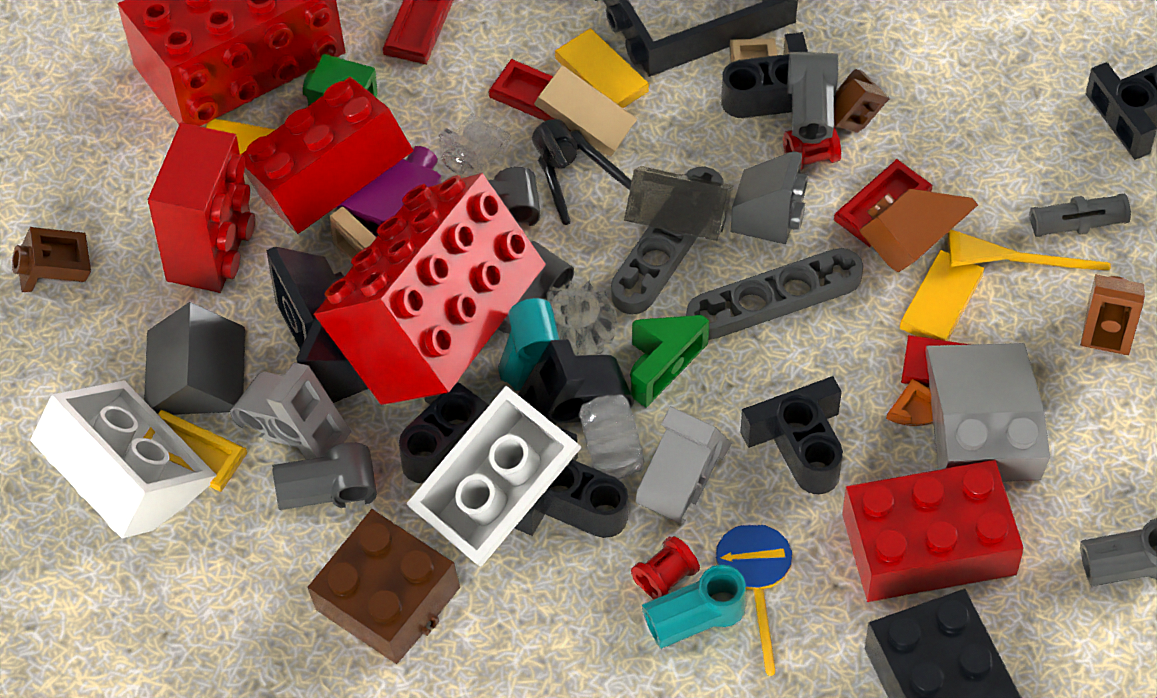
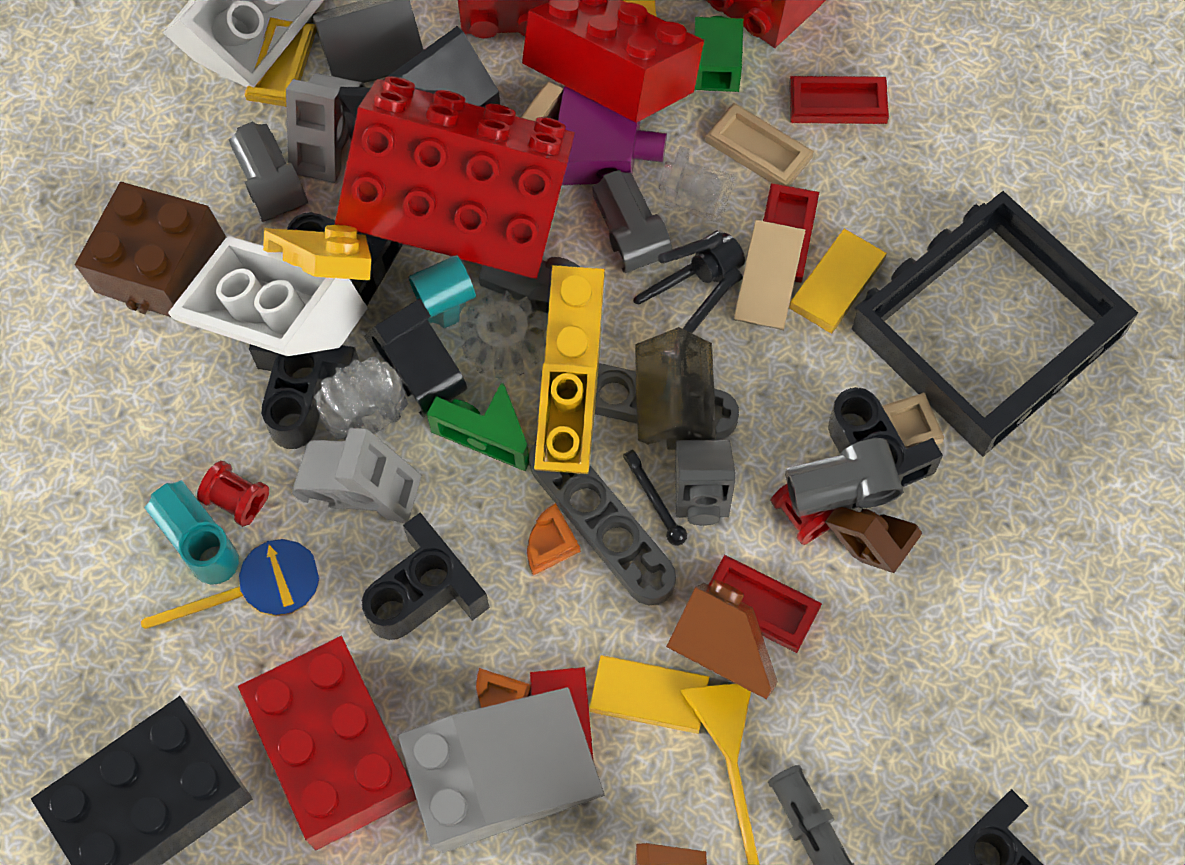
camera: 75 degrees right, 10 degrees up
none -> yellow wing [263,225,371,280]
none -> orange tile [527,503,581,575]
none -> yellow slope [534,265,605,474]
none -> black hinge [623,449,687,546]
none -> tan tile [705,103,814,186]

